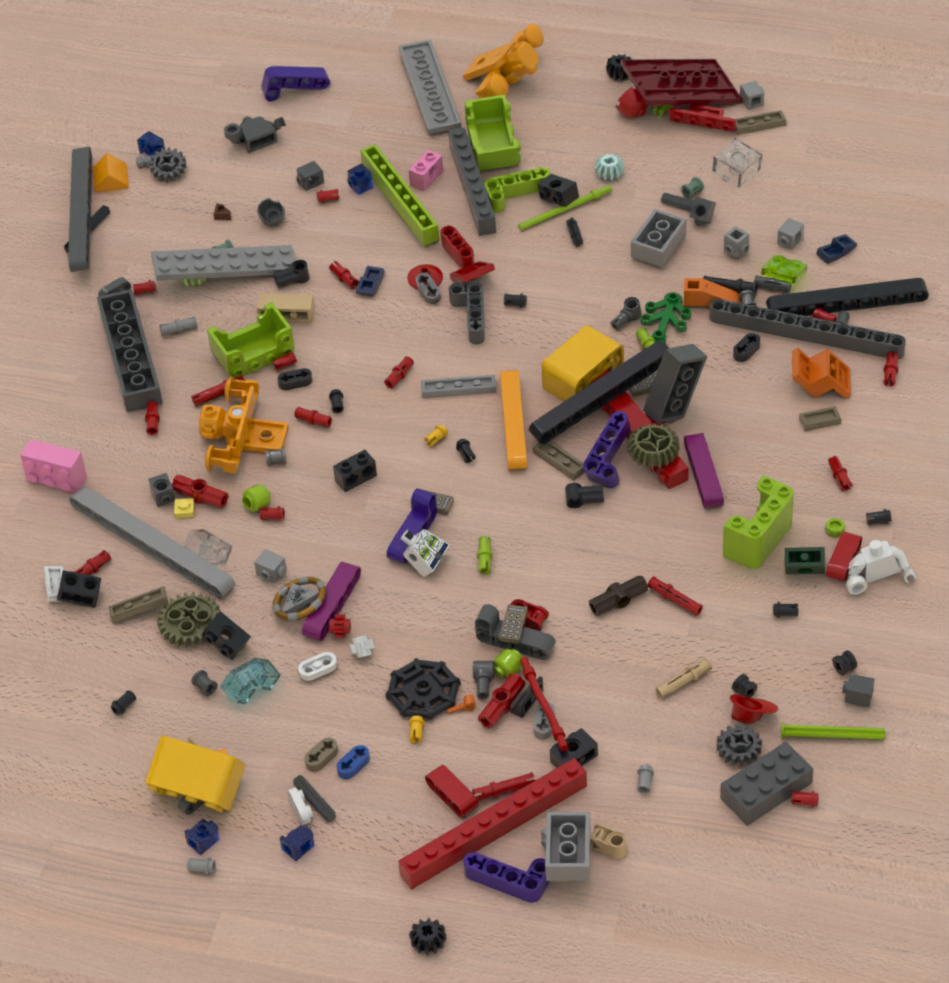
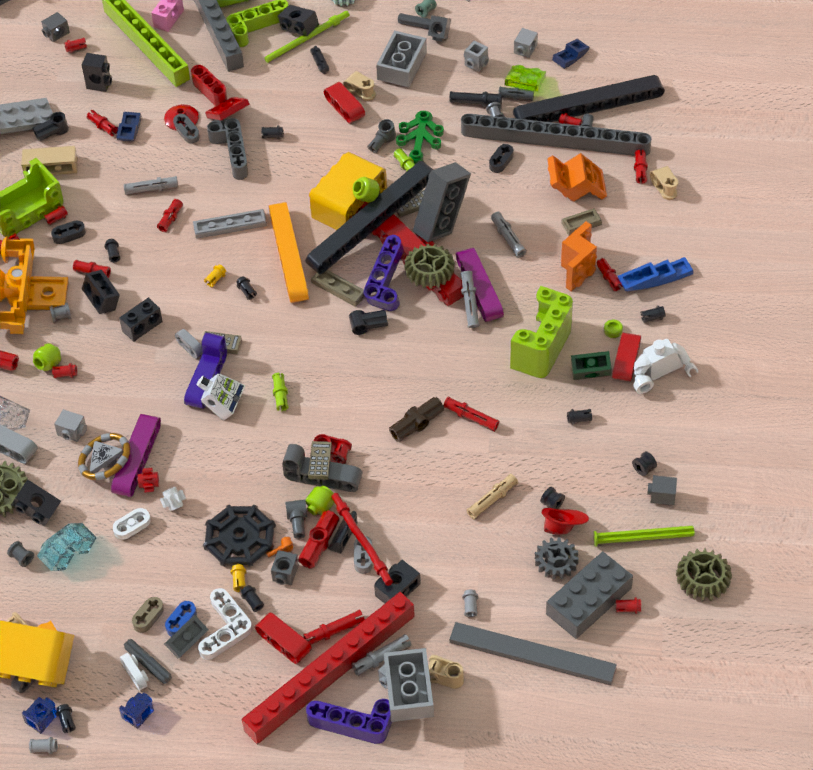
camera: 10 degrees left, 5 degrees up
dark grey hair [257,198,285,226] -> none
clear blue brick [347,163,373,195] -> none
orange slope [684,278,738,307] -> none
none -> black pin [56,704,76,733]
none -> black brick [81,53,112,92]
none -> black brick [82,270,120,314]
none -> light grey pin [124,176,178,195]
none -> dark grey plate [164,615,209,659]
none -> light grey beam [175,329,203,359]
none -> white beam [198,588,252,660]
none -> black pin [241,585,264,612]
none -> dark grey brick [271,550,299,585]
none -> red beam [323,82,365,124]
none -> tan piece [343,71,376,101]
none -> light grey pin [351,634,411,676]
none -> lime head [352,177,380,203]
none -> dark grey tile [449,622,617,685]
none -> light grey pin [460,271,480,328]
none -> light grey pin [491,211,527,258]
none -> orange bracket [561,221,597,292]
none -> blue slope [618,257,693,291]
none -> tan piece [650,166,678,200]
none -> olive gear [676,548,732,602]

